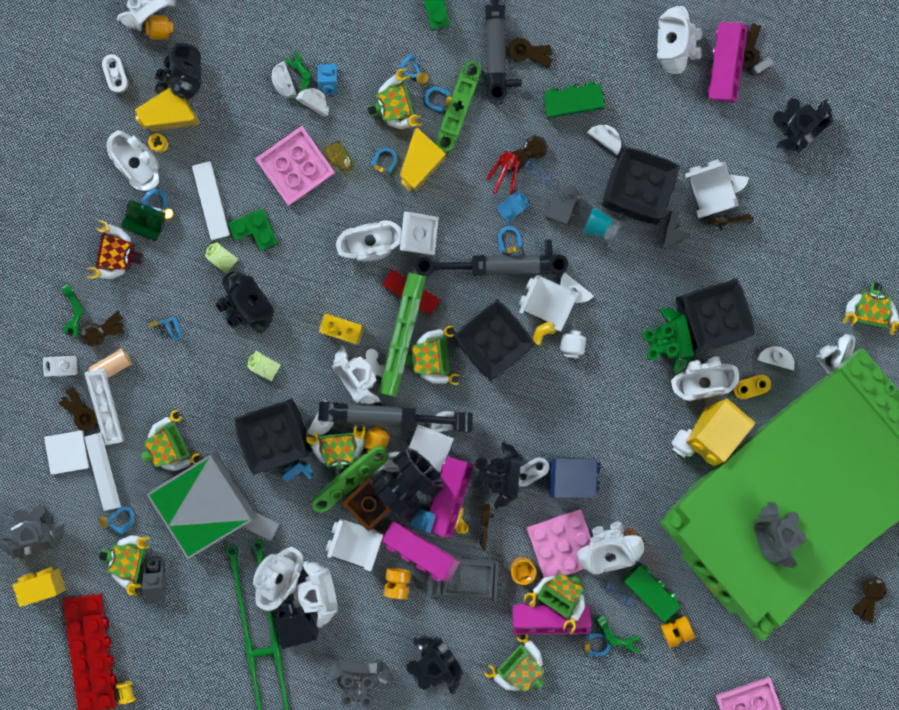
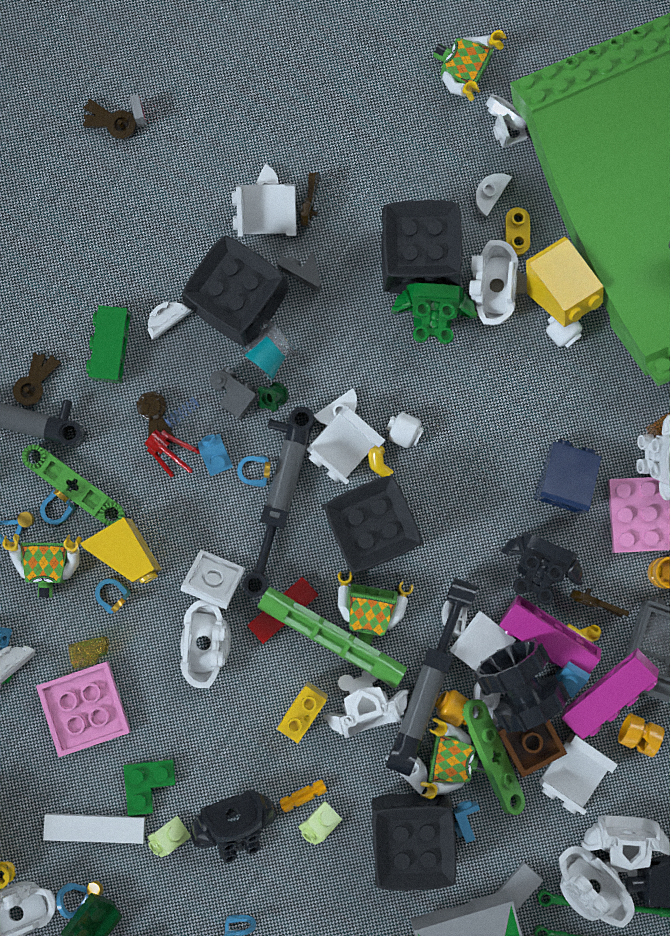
camera: 65 degrees left, 5 degrees down
white plate [519,457,549,487] -> none
white piece [657,6,702,74] -> none
dark pink brick [708,22,748,103] -> none
black piece [773,98,833,153] -> none
none -> dark green brick [257,382,289,412]
none -> light orange axle [279,780,327,812]

